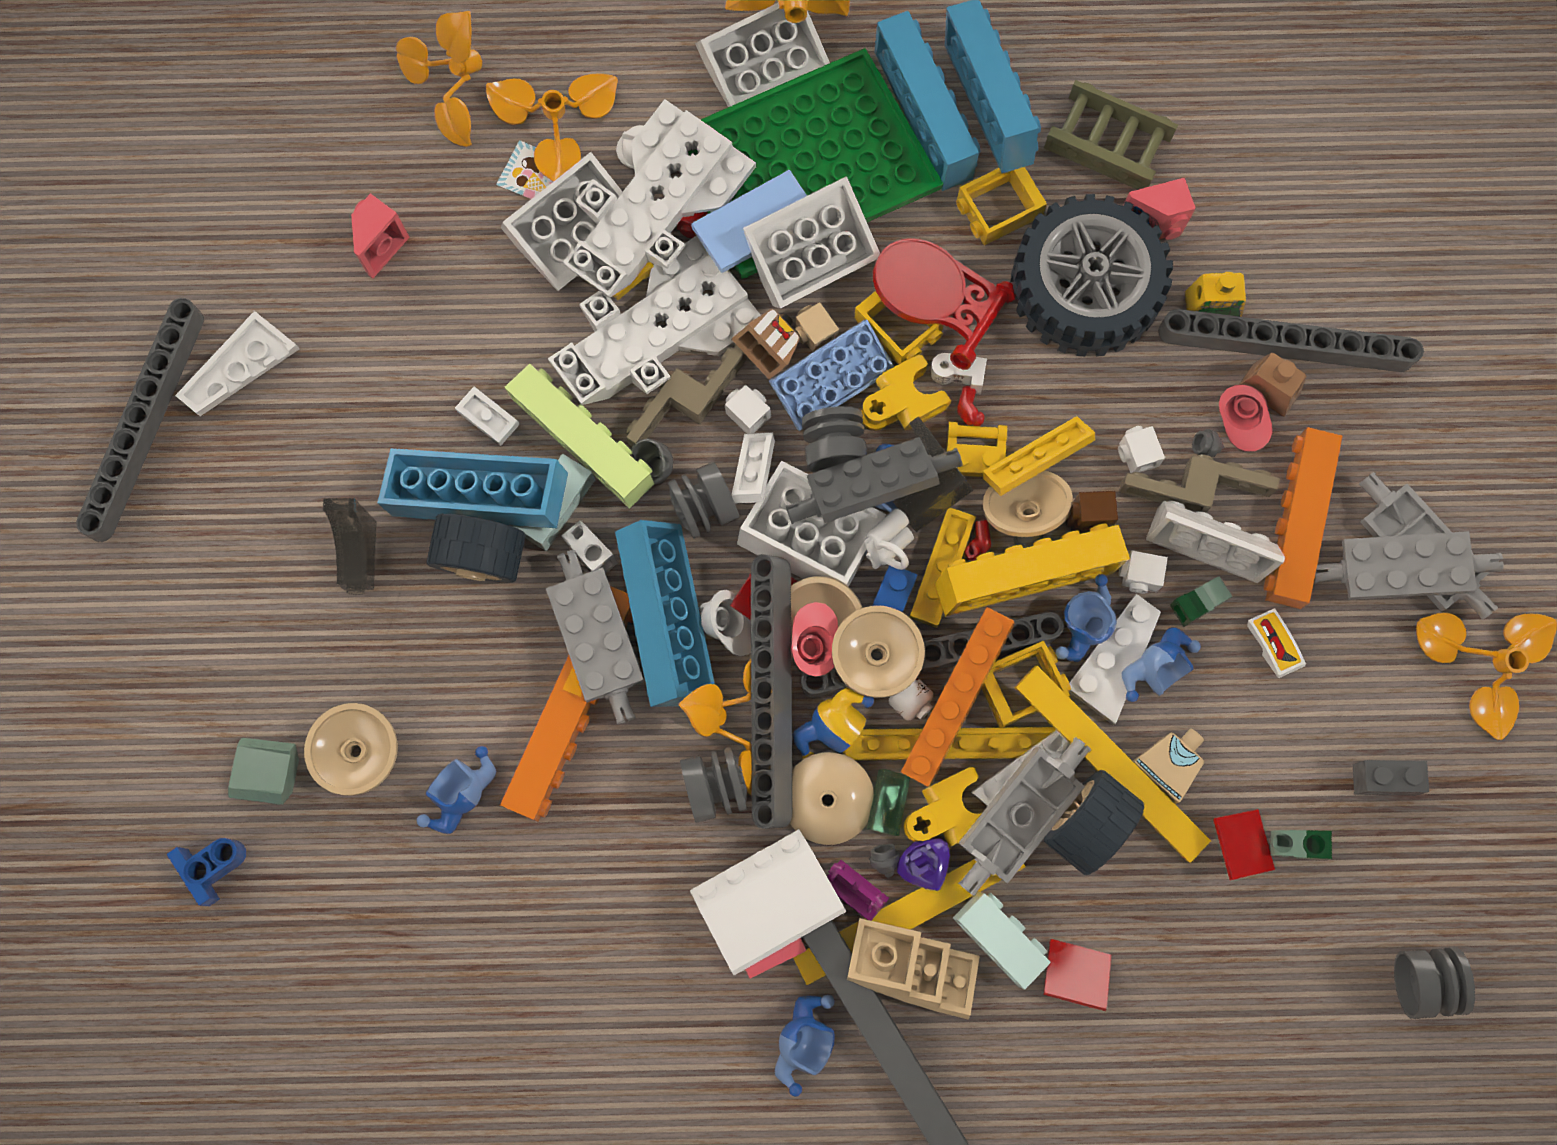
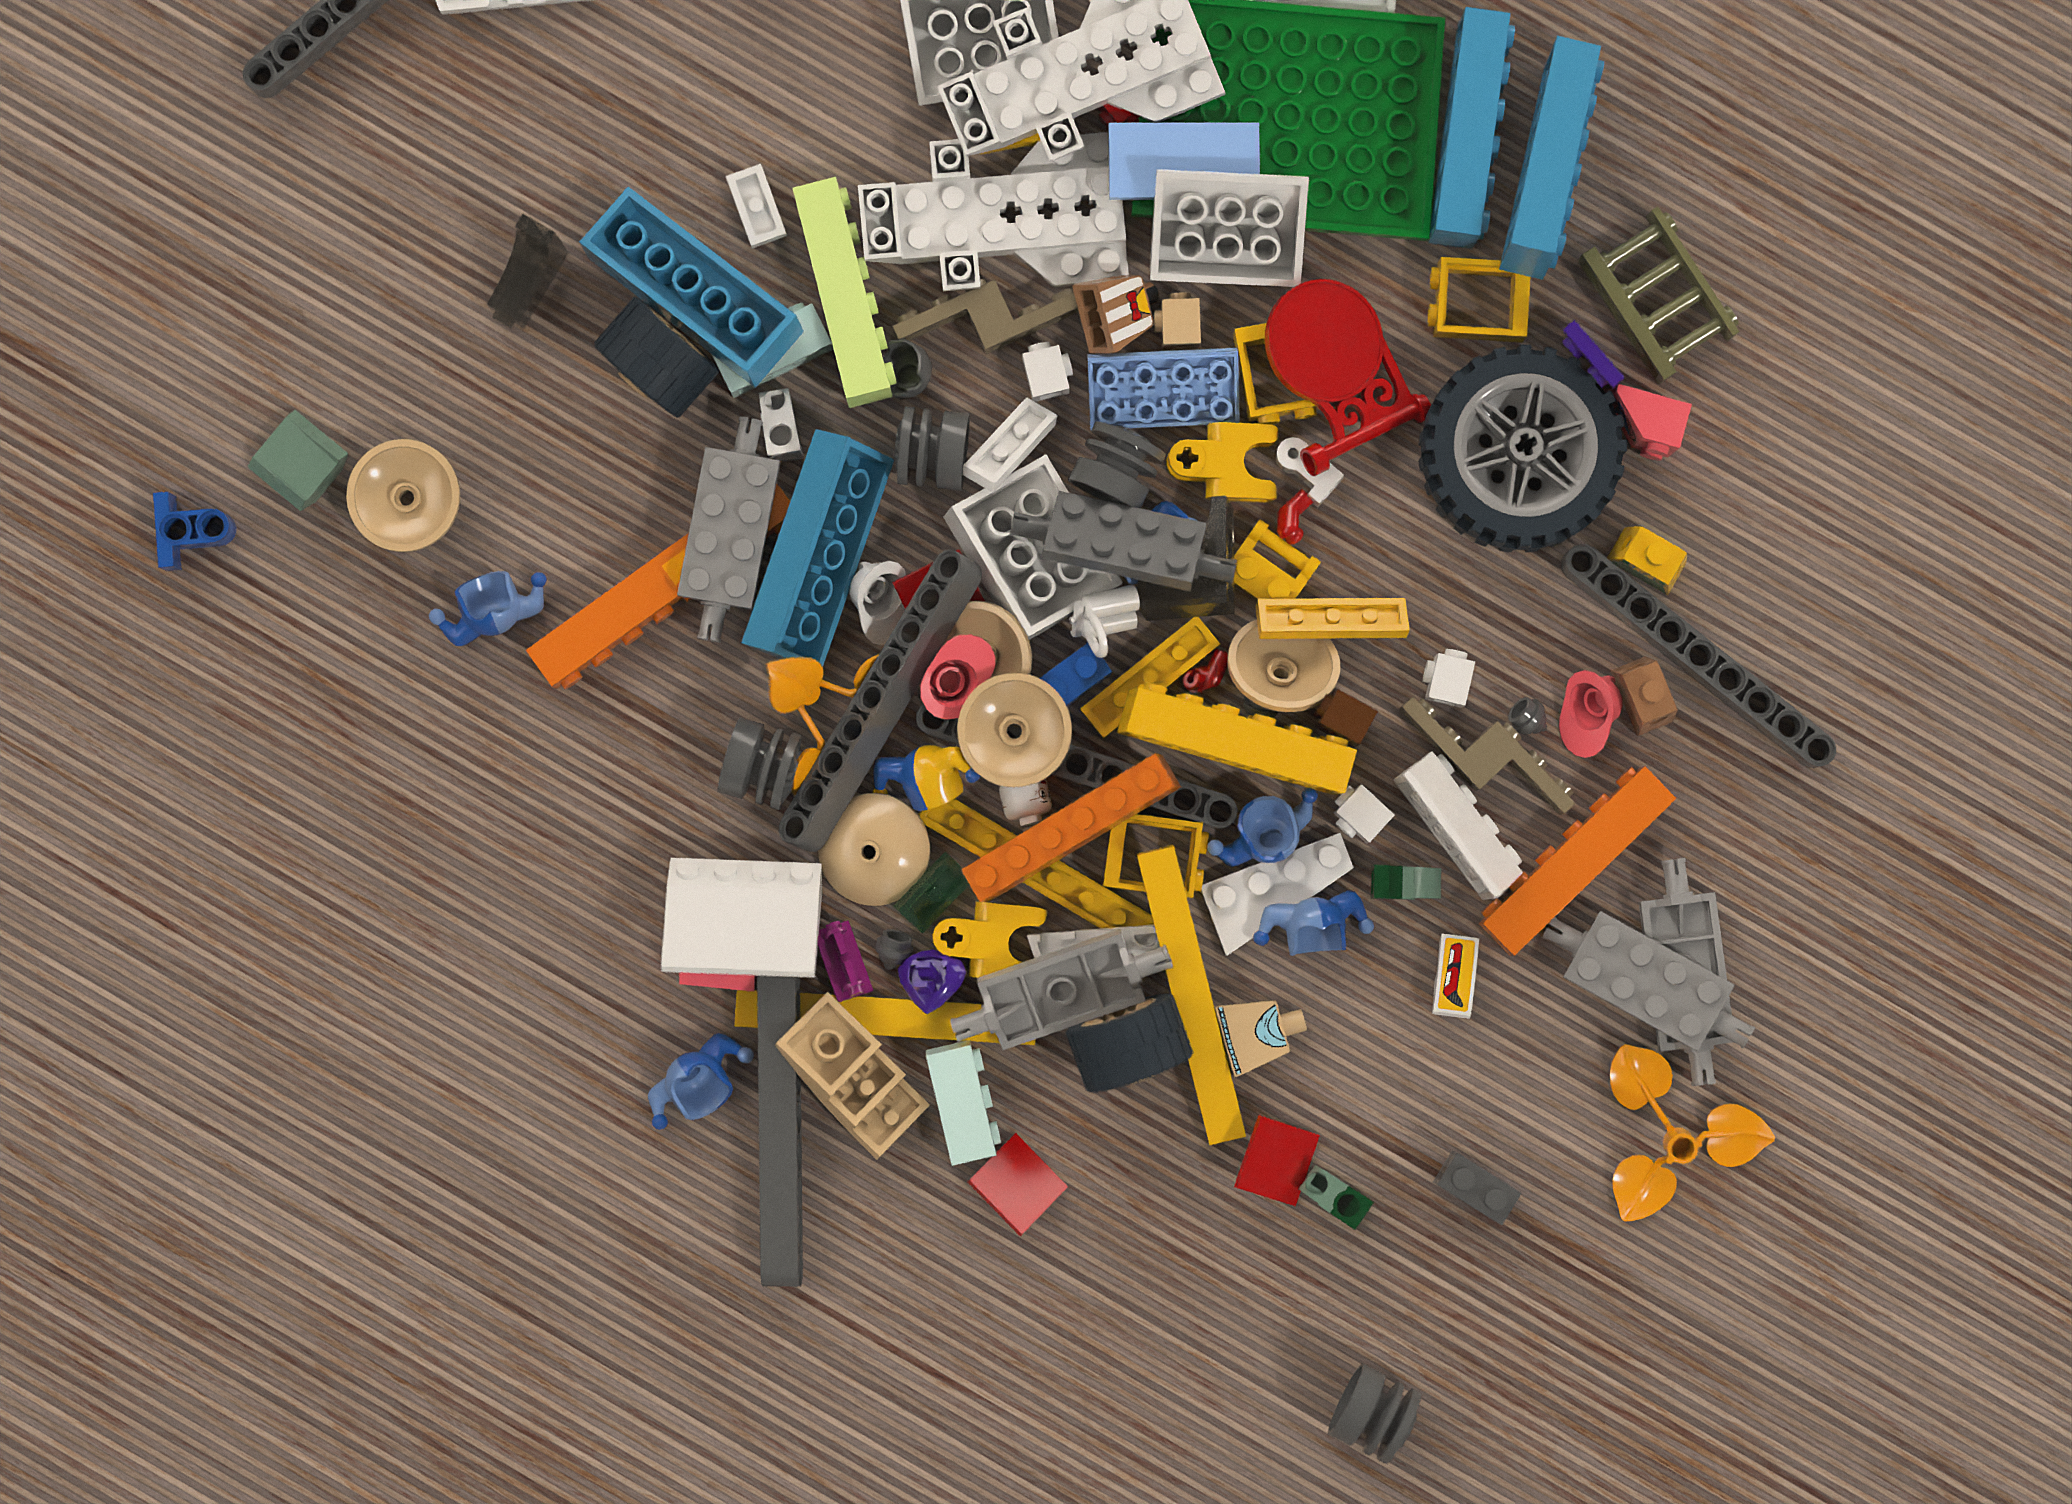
camera: 30 degrees right, 10 degrees up
none -> dark purple plate [1562,320,1625,389]

